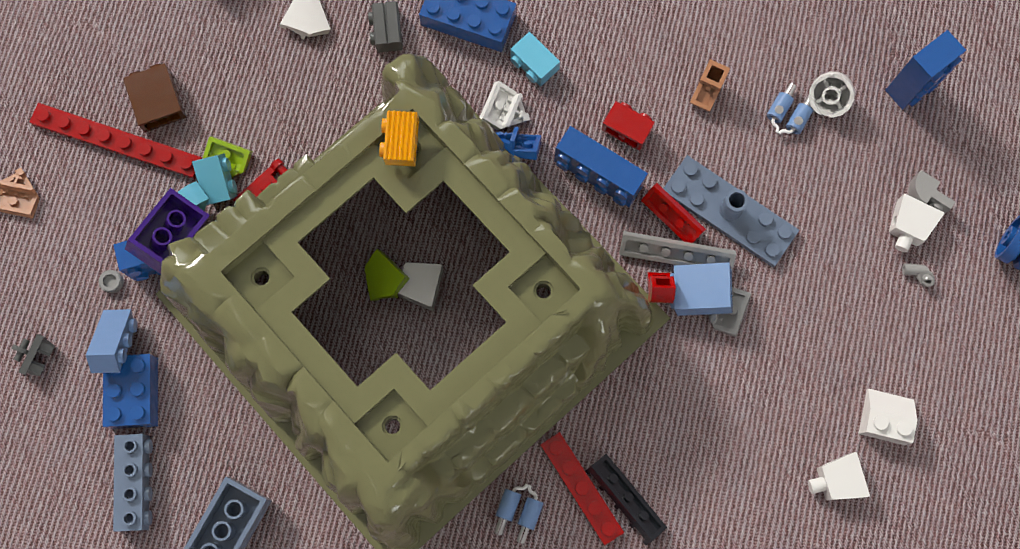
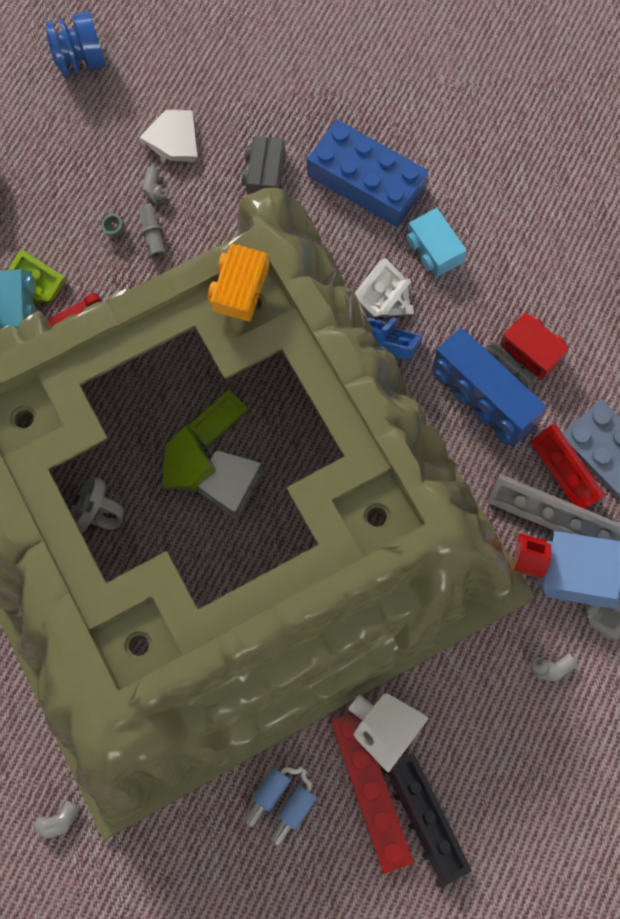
camera: 15 degrees right, 5 degrees down
none -> white tile [70,476,124,534]
none -> sand green hinge [101,213,126,238]
none -> light grey axle [138,204,166,259]
none -> light grey arm [142,167,168,204]
none -> lime tile [187,389,249,449]
none -> white torso [348,694,429,772]
none -> dark grey axle [487,343,536,387]
none -> light grey arm [531,654,578,682]

